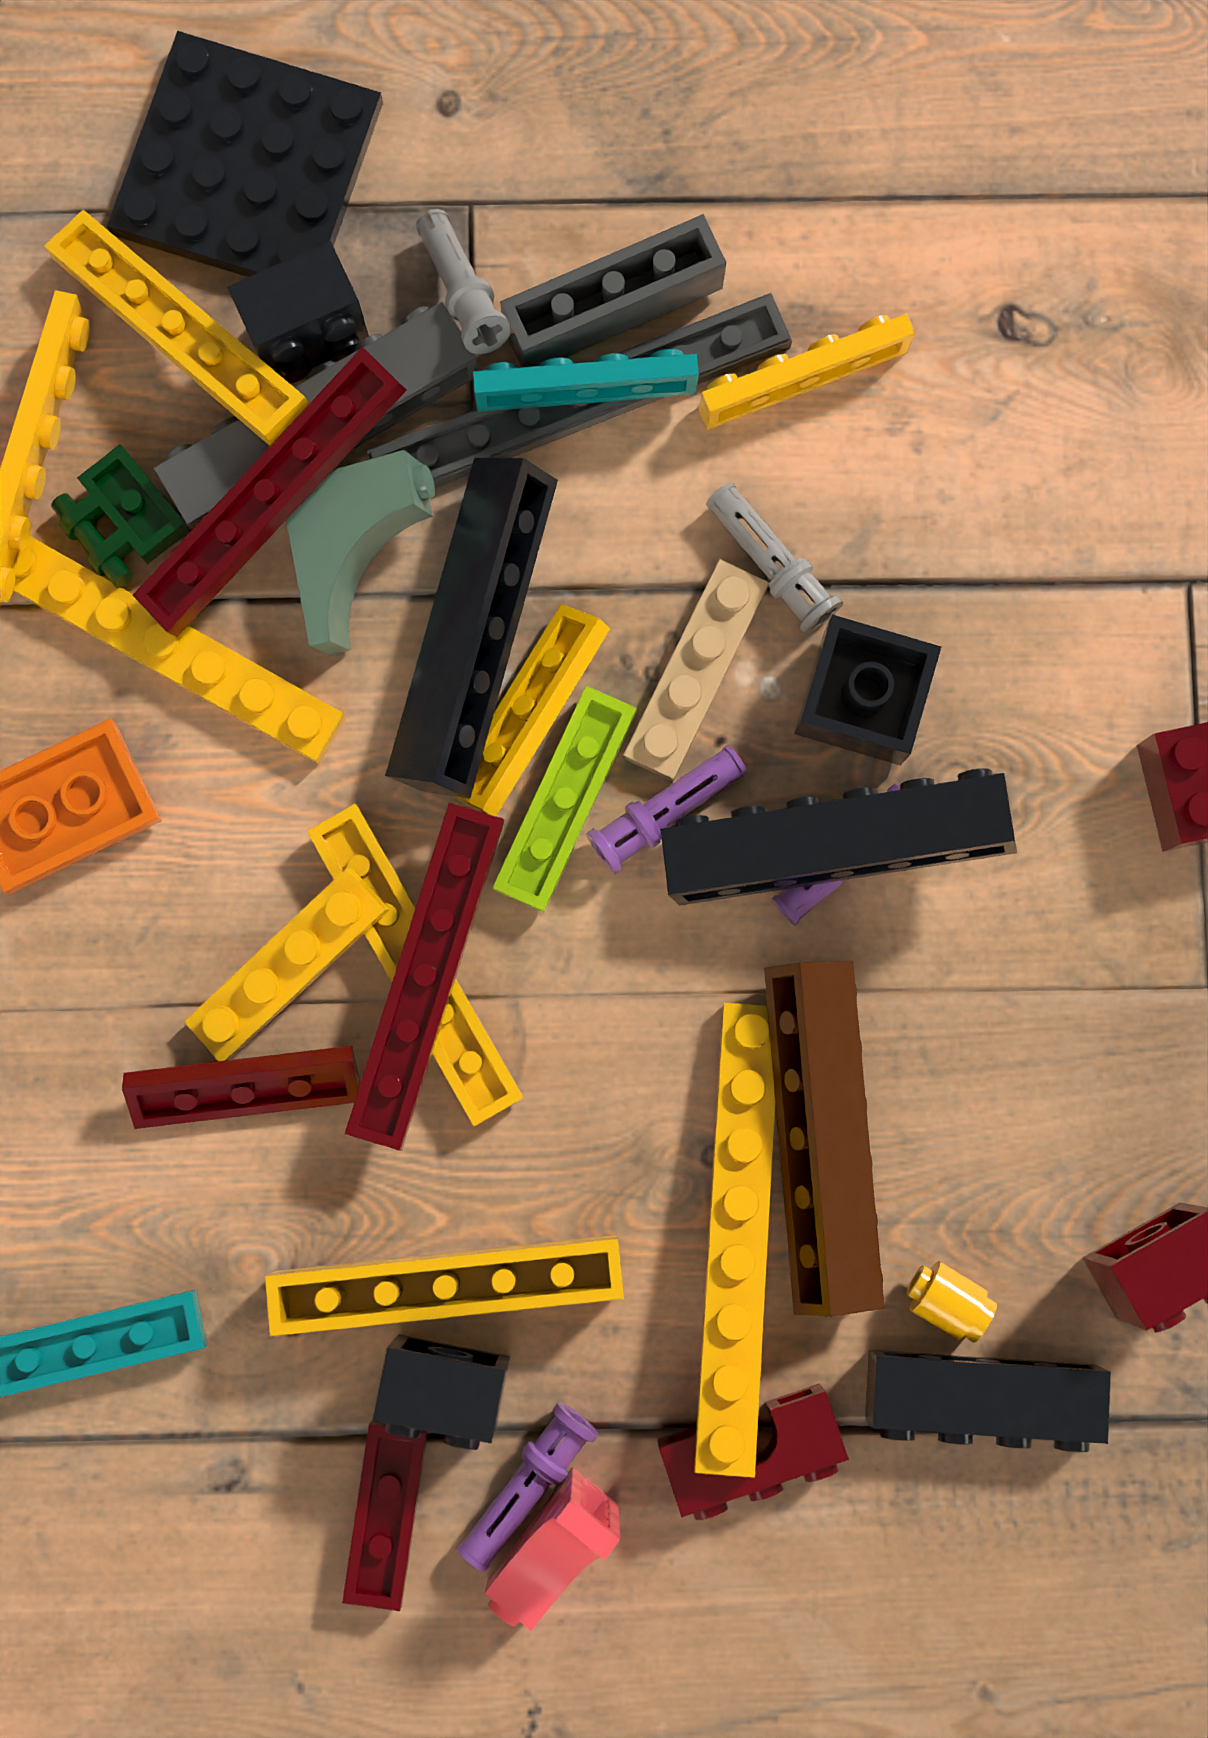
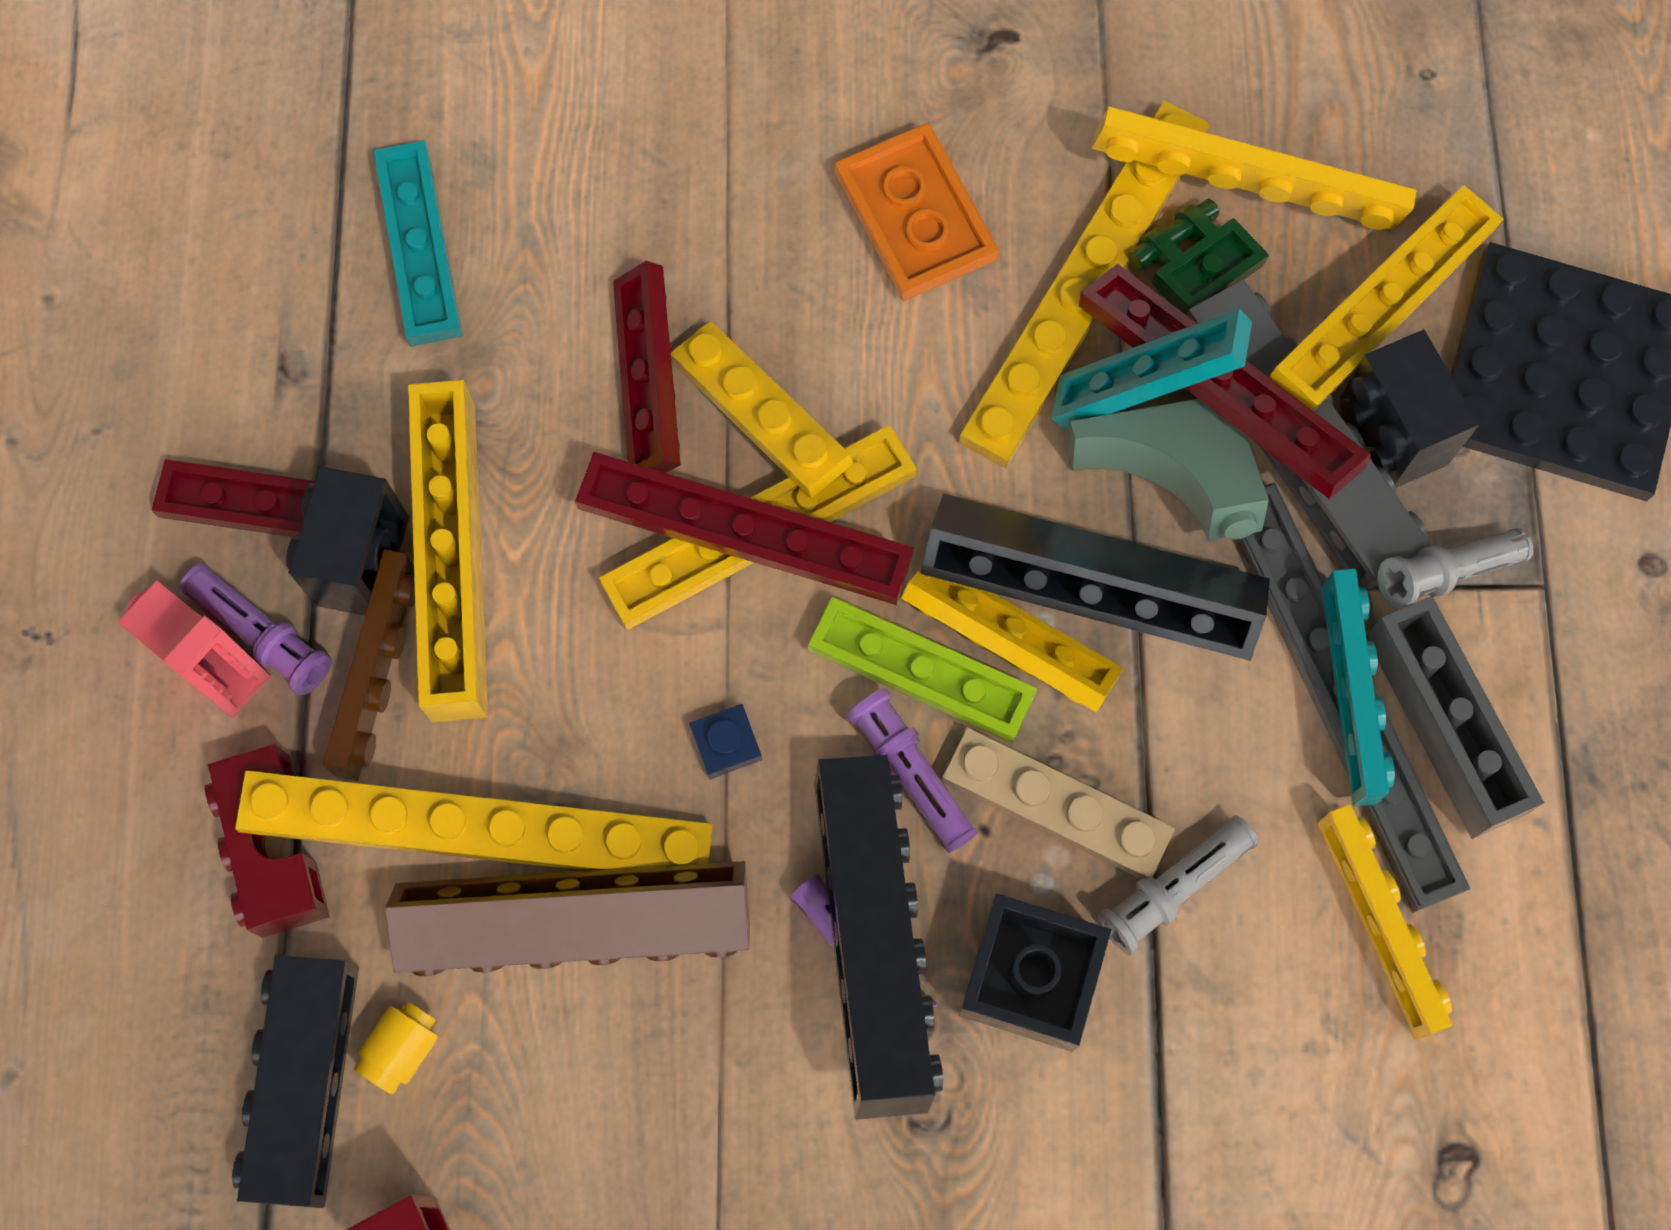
camera: 95 degrees right, 10 degrees down
none -> reddish brown plate [323,549,415,781]
none -> dark blue plate [689,704,762,780]
none -> teal plate [1051,308,1252,430]

